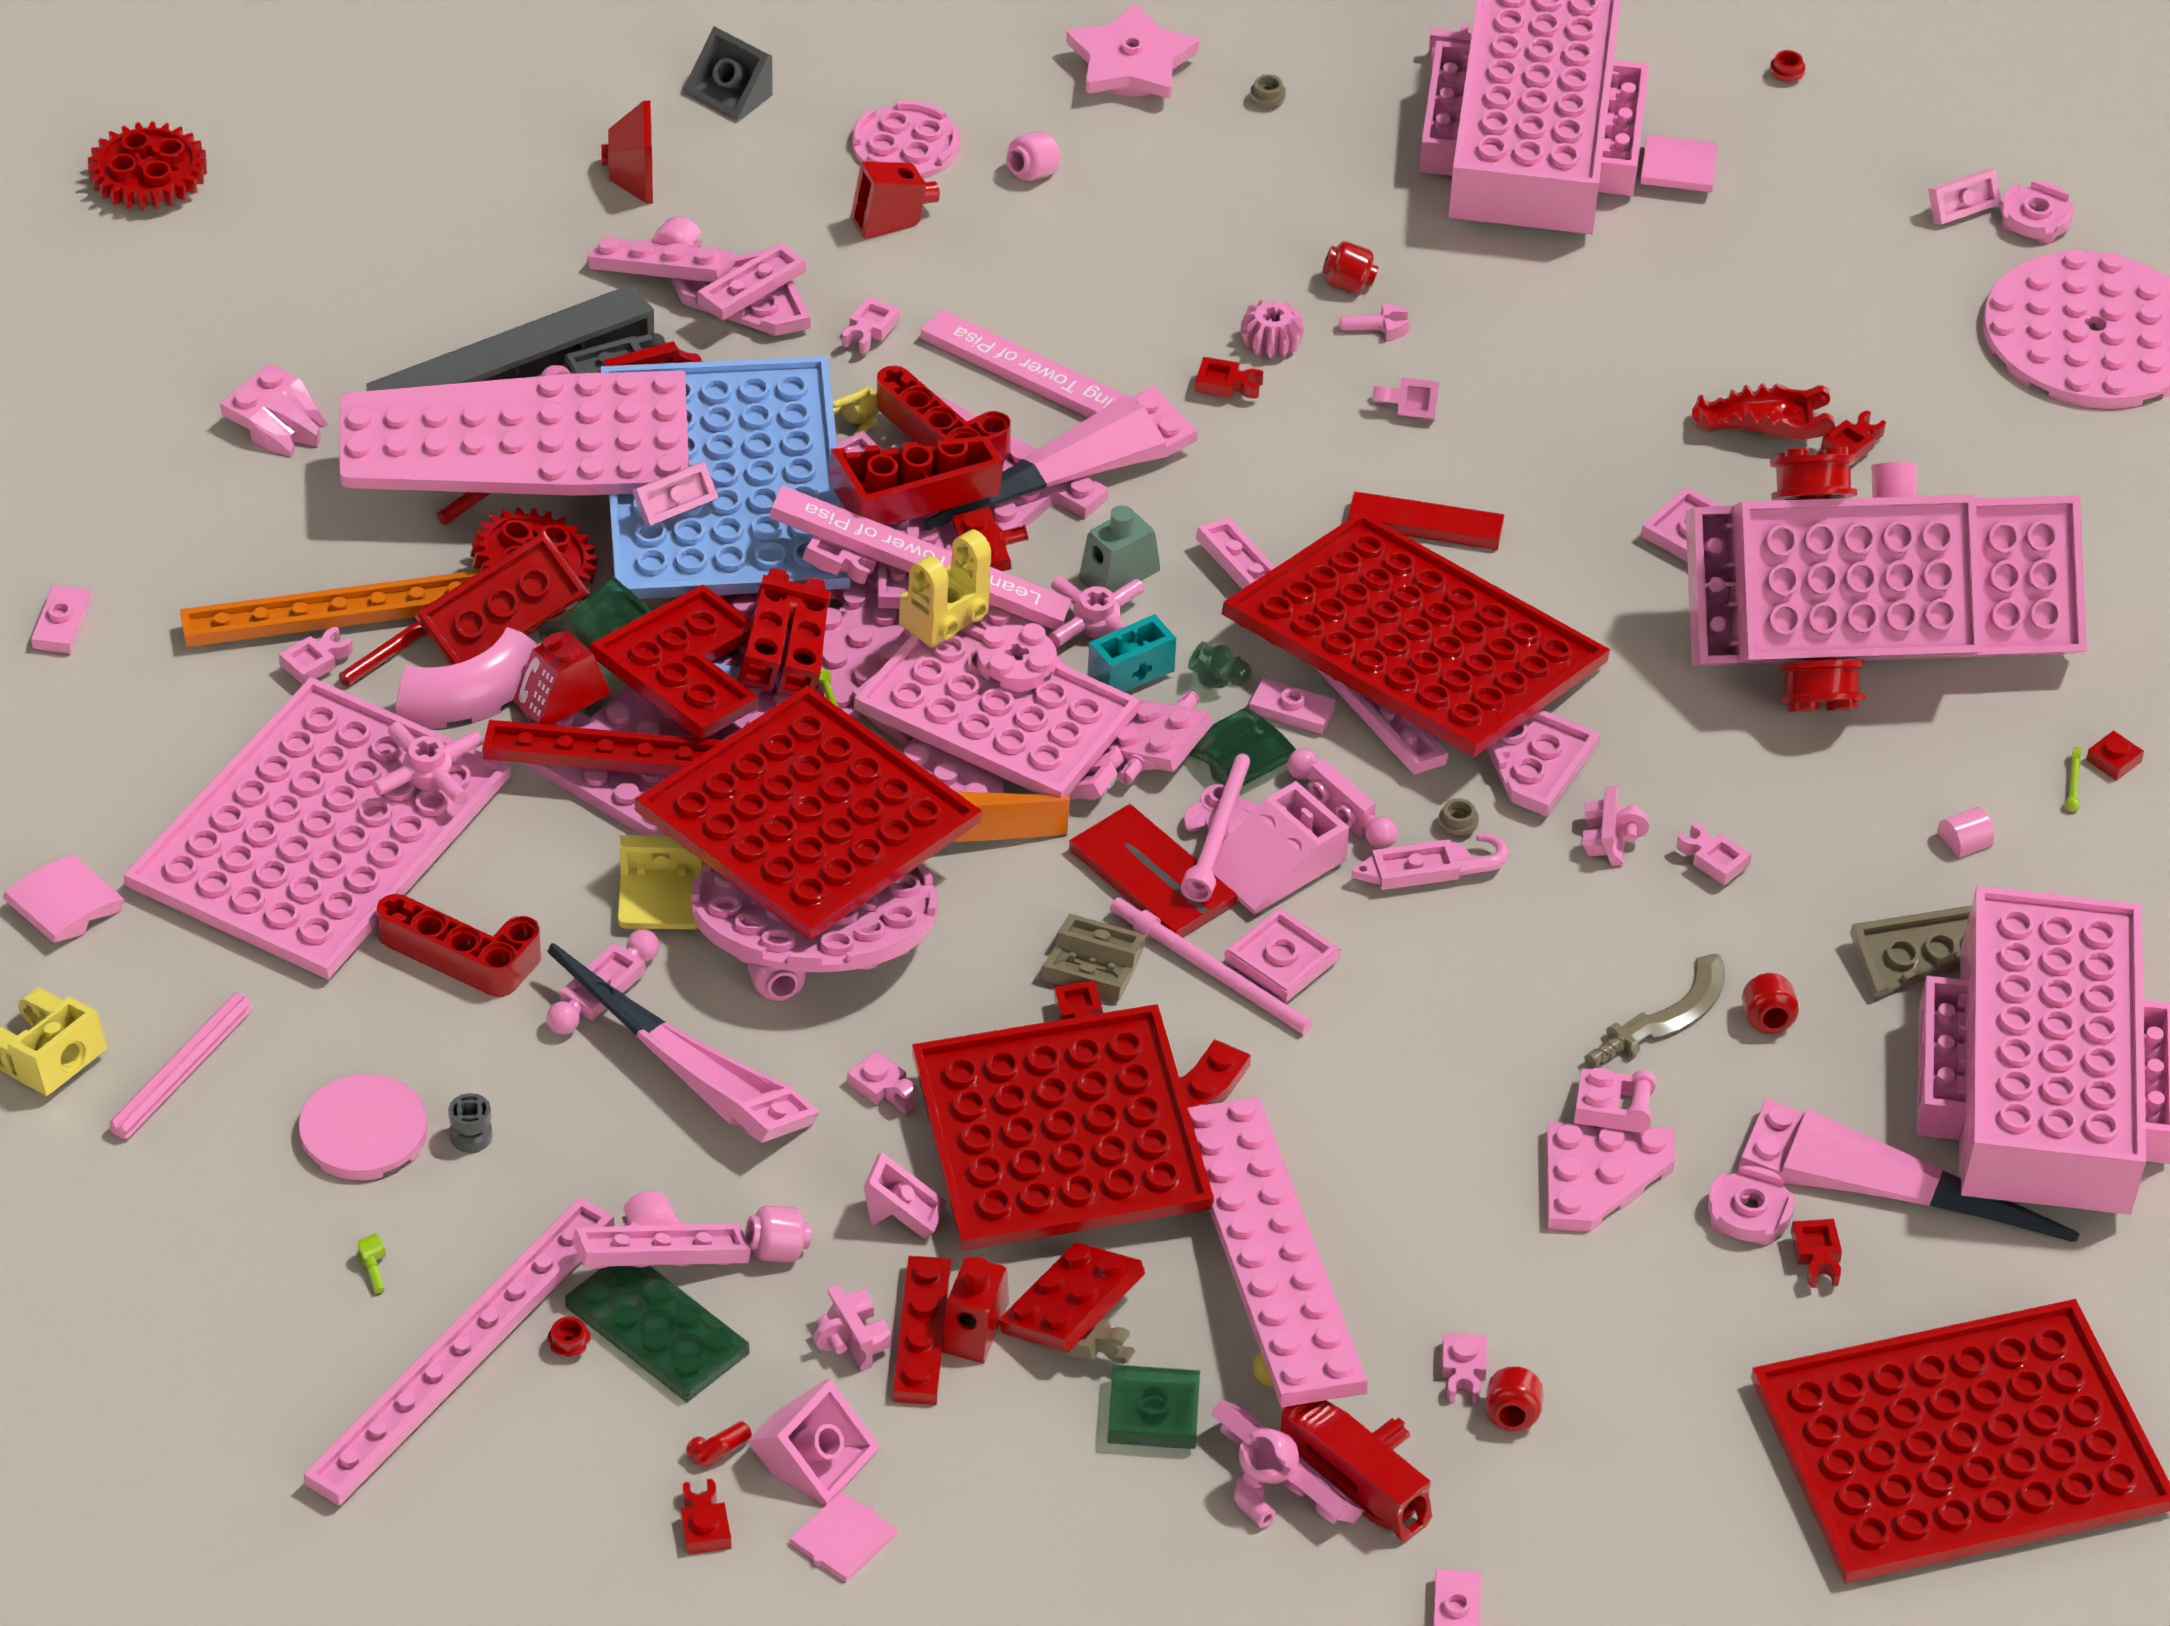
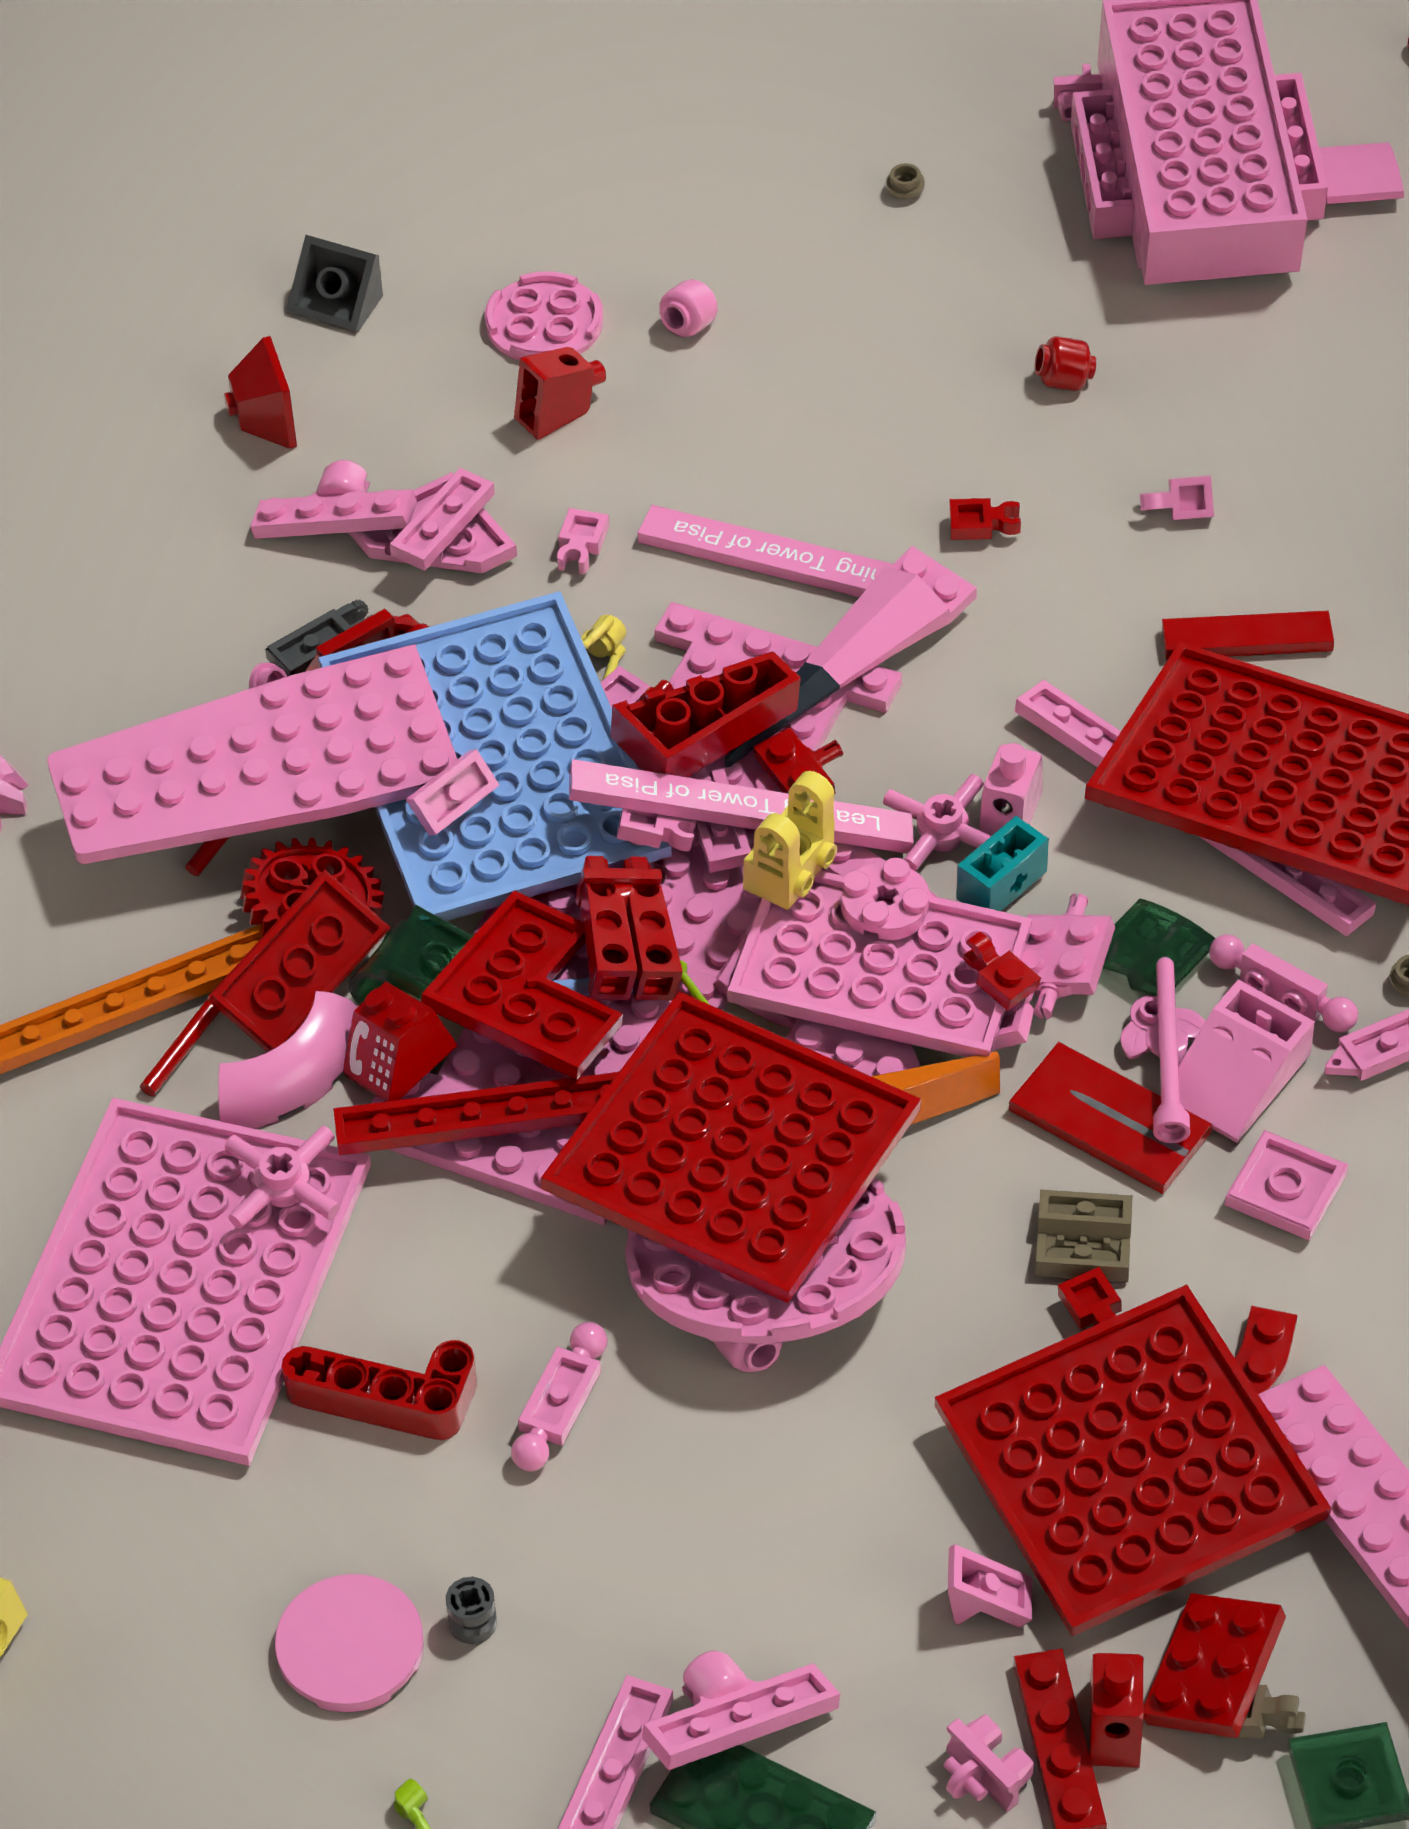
camera: 10 degrees left, 5 degrees up
bright pink axle [109,993,251,1139] -> none
bright pink plate [279,627,353,685] -> none
dark grey brick [366,284,654,391] -> none
bright pink plate [547,943,819,1143] -> none
light yellow bracket [618,835,703,929] -> none
bright pink head [745,1206,811,1263] -> none
bright pink plate [847,1051,918,1114] -> none
red beam [877,365,1011,460] -> none
bright pink plate [1066,4,1200,98] -> none
sand green torso [1079,506,1160,593] -> none
bright pink bar [1110,897,1313,1035] -> none
clear green animal [1188,641,1251,690] -> none
bright pink gear [1241,298,1304,359] -> none
bright pink plate [1248,678,1337,735] -> none
bright pink bar [1338,303,1410,341] -> none
none -> red plate [963,932,1041,1011]
none -> bright pink torso [979,743,1043,836]

